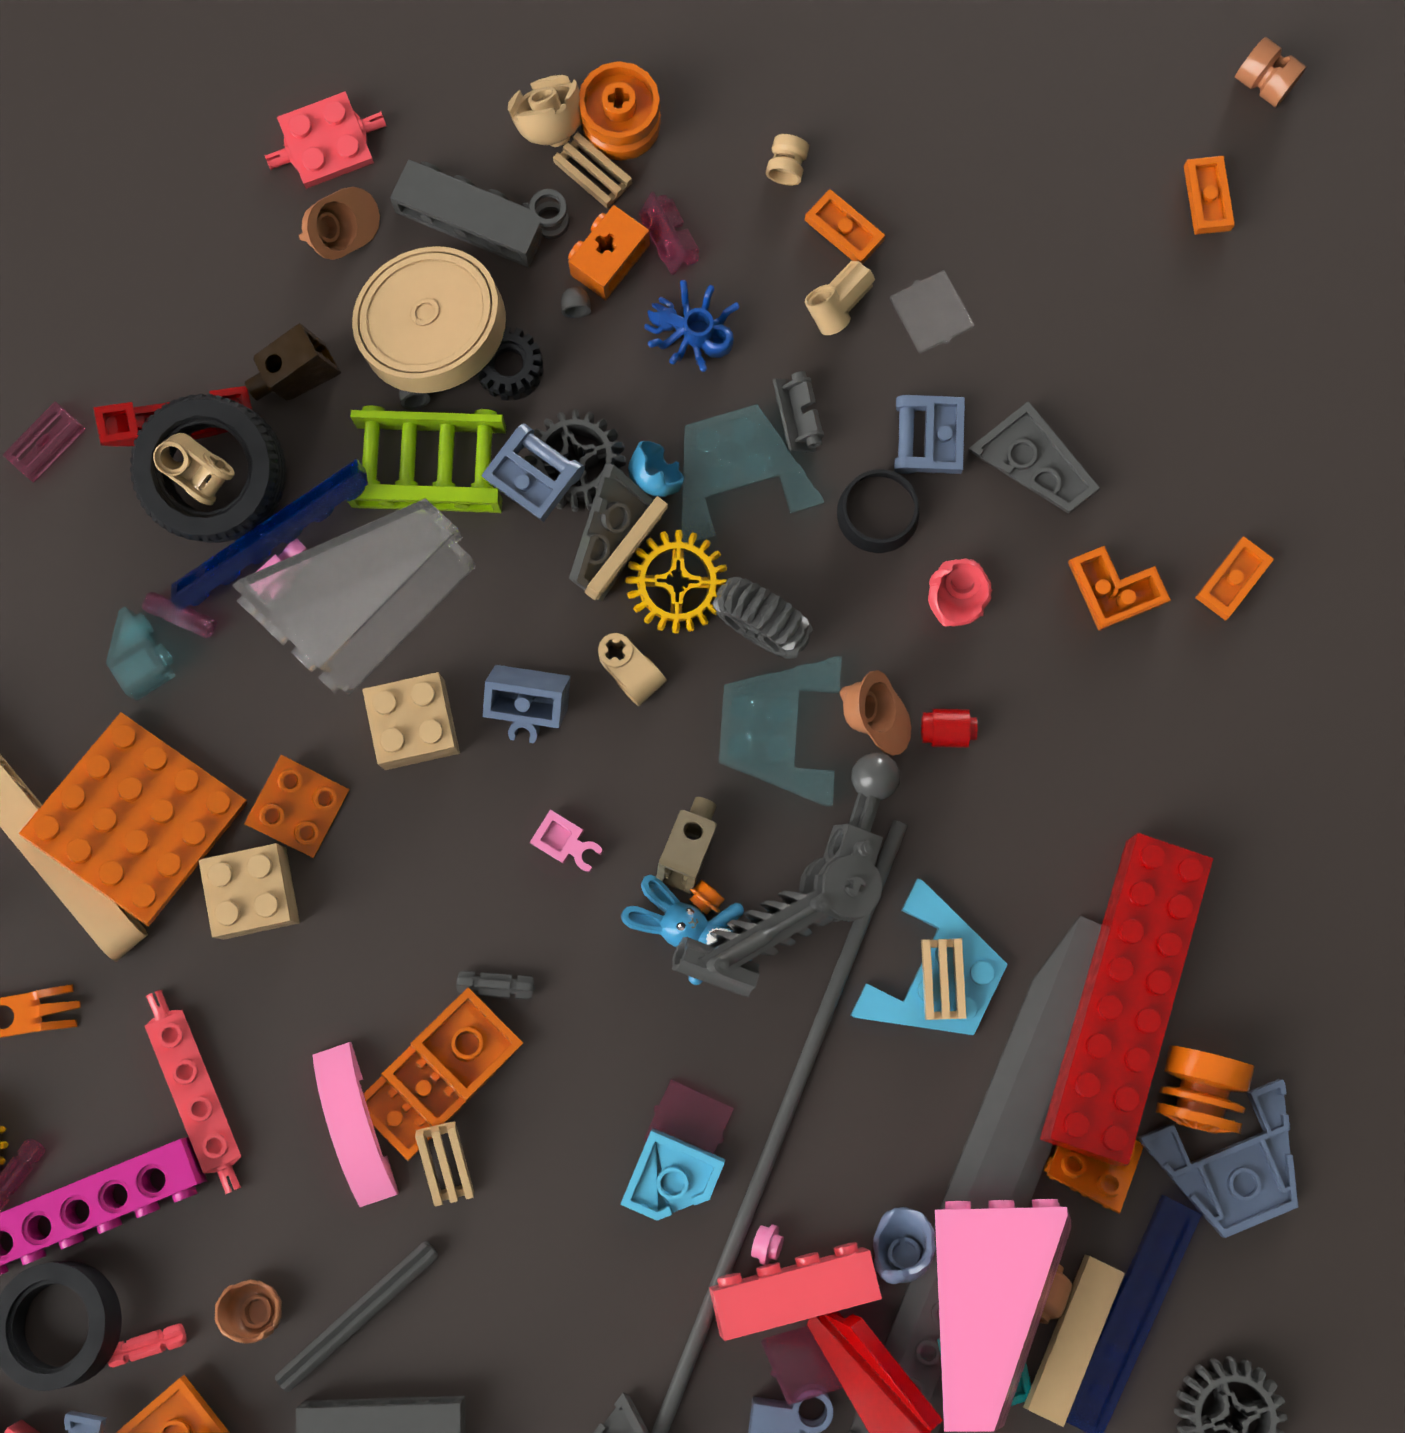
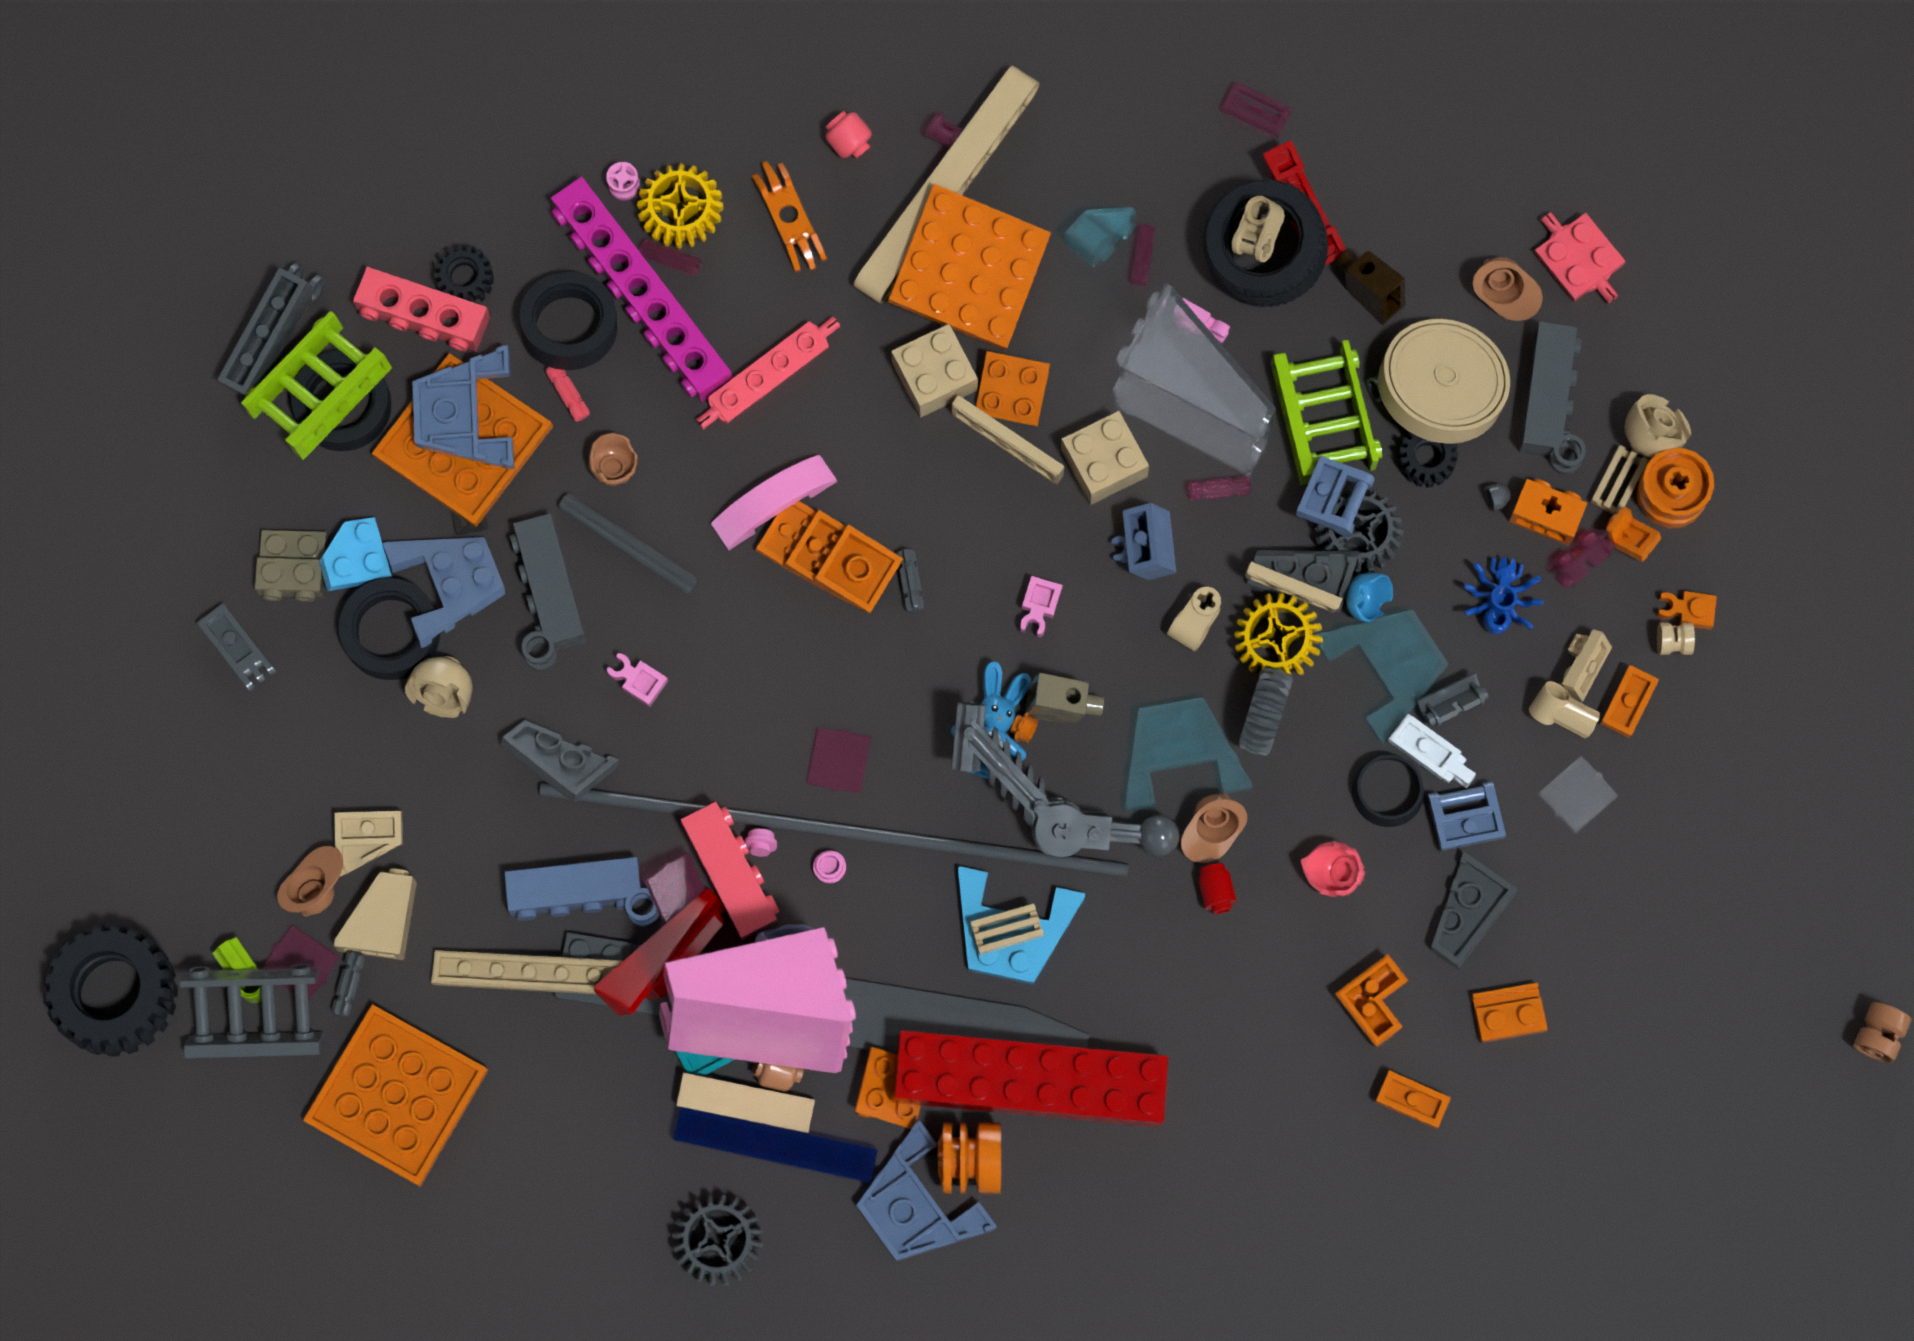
camera: 75 degrees right, 5 degrees down
clear blue plate [170,459,368,611] -> none
tan tile [415,1121,474,1207] -> none
medium azure plate [620,1128,726,1221] -> none
orange plate [1184,156,1235,235] -> none
none -> bright pink plate [607,653,668,707]
none -> bright pink plate [813,850,846,884]
none -> tan tile [952,395,1065,484]
none -> clear pink axle [1187,476,1251,500]
none -> white hinge [1388,714,1476,789]
none -> orange plate [1471,983,1548,1043]
none -> tan hinge [1562,629,1612,702]
none -> orange bracket [1606,506,1661,563]
none -> orange plate [1657,591,1717,630]

